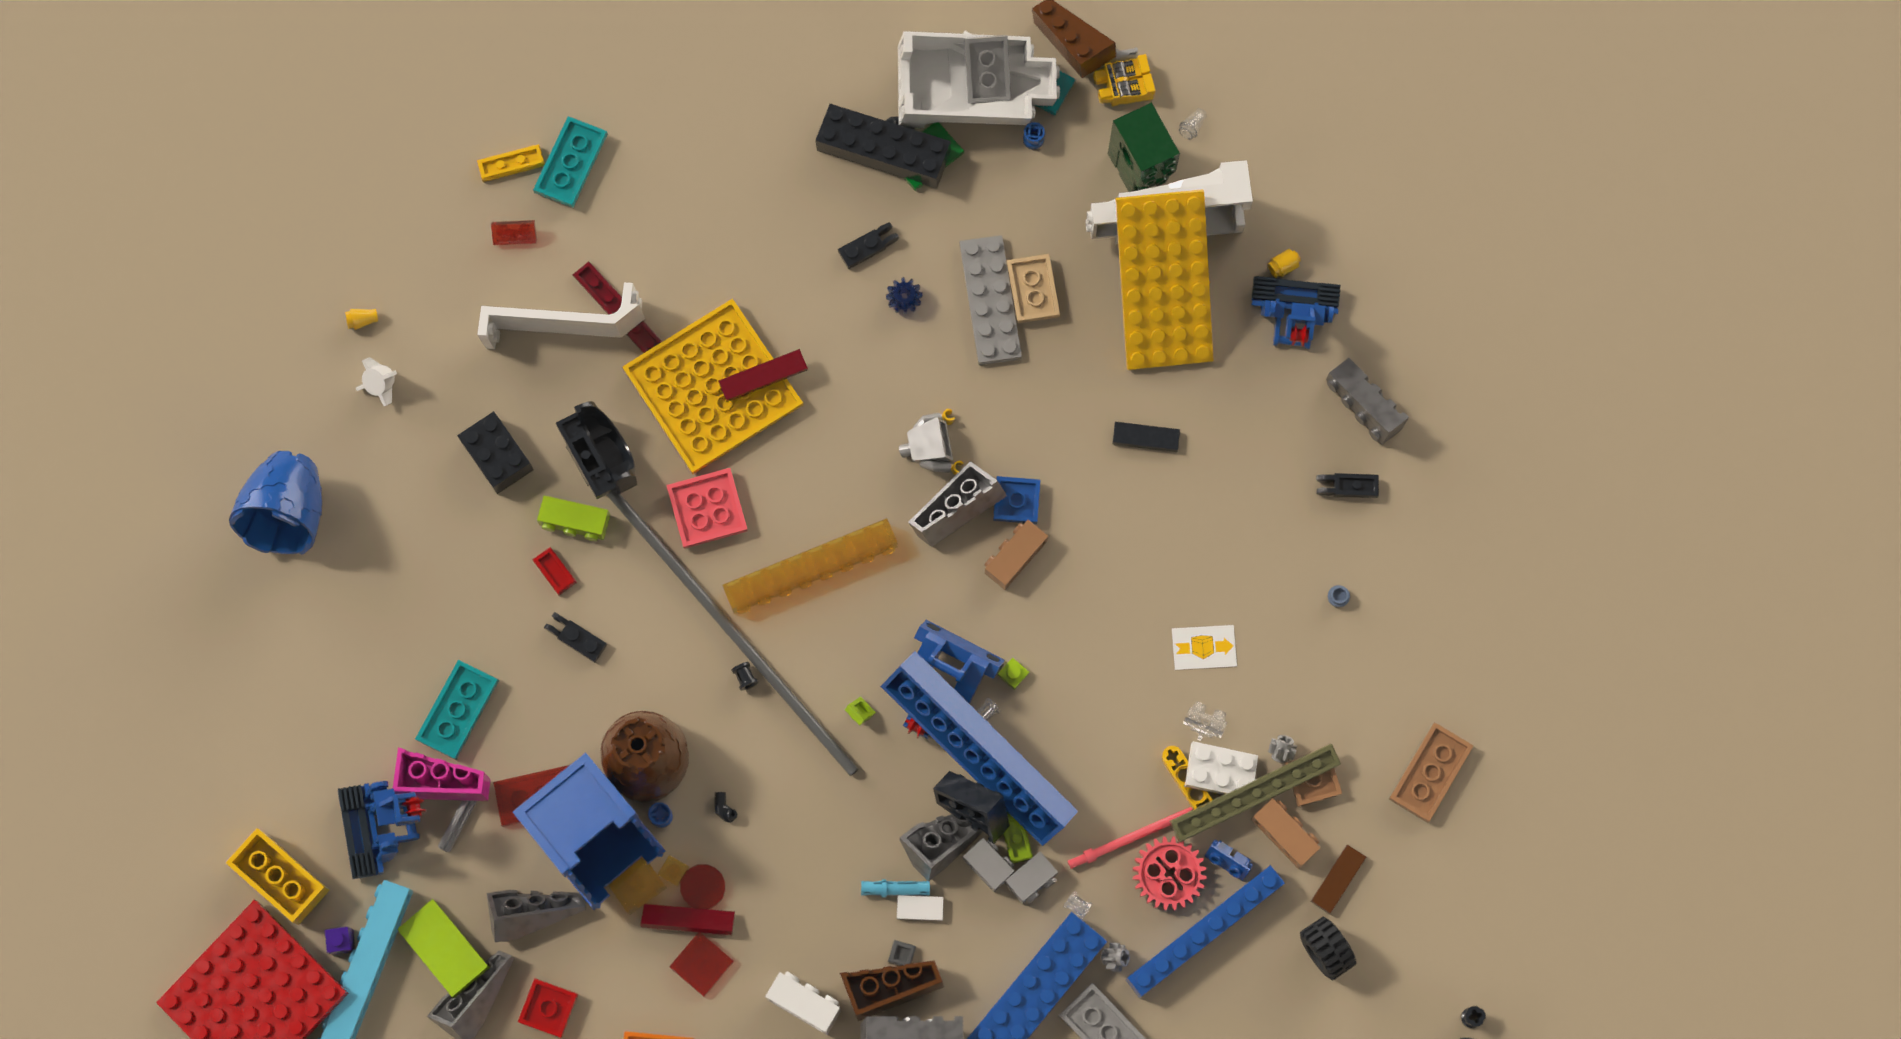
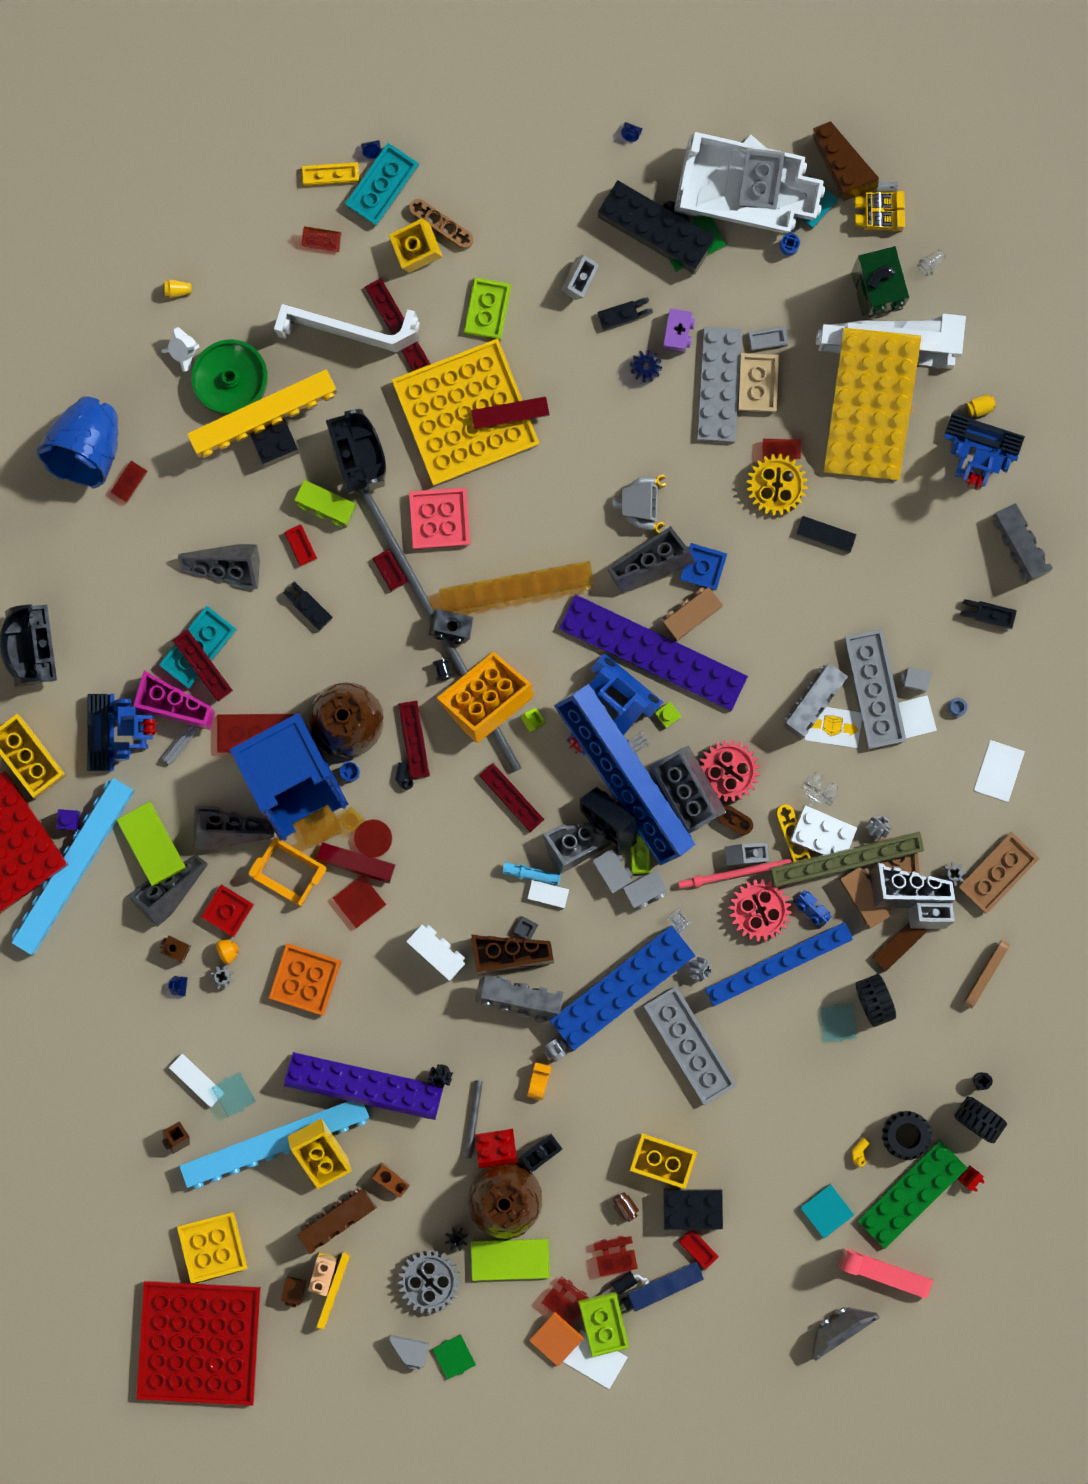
camera: 15 degrees right, 10 degrees up
none -> black piece [0,604,57,687]
none -> clear red plate [111,461,148,503]
none -> dark red tile [172,629,233,702]
none -> flat silver wedge [178,544,260,589]
none -> yellow brick [187,369,337,458]
none -> green dish [192,339,268,415]
none -> light orange piece [249,837,326,907]
none -> clear blue plate [361,140,381,159]
none -> dark red tile [372,549,408,592]
none -> yellow brick [389,218,443,273]
none -> dark red tile [398,700,430,779]
none -> medium nougat beam [410,199,473,249]
none -> black brick [428,609,473,645]
none -> light orange slope [437,651,534,744]
none -> lime tile [464,277,512,341]
none -> dark red tile [479,763,545,833]
none -> dark purple plate [559,594,748,711]
none -> light grey brick [560,255,599,300]
none -> clear blue plate [621,122,643,142]
none -> flat silver brick [650,746,727,833]
none -> medium lavender brick [663,308,695,353]
none -> coral gear [700,740,761,802]
none -> reddish brown plate [718,806,753,835]
none -> light grey slope [725,842,769,866]
none -> yellow gear [746,453,808,516]
none -> light grey tile [747,326,788,352]
none -> clear red plate [762,438,801,460]
none -> flat silver wedge [783,663,848,740]
none -> clear light blue piece [821,1004,857,1042]
none -> light grey plate [844,629,907,749]
none -> black arm [868,265,895,289]
none -> flat silver wedge [870,863,955,908]
none -> white sticker [899,695,937,738]
none -> light grey brick [900,667,931,693]
none -> light grey brick [908,903,955,929]
none -> light grey gear [941,862,966,886]
none -> medium nougat beam [963,940,1010,1009]
none -> white sticker [974,740,1025,802]

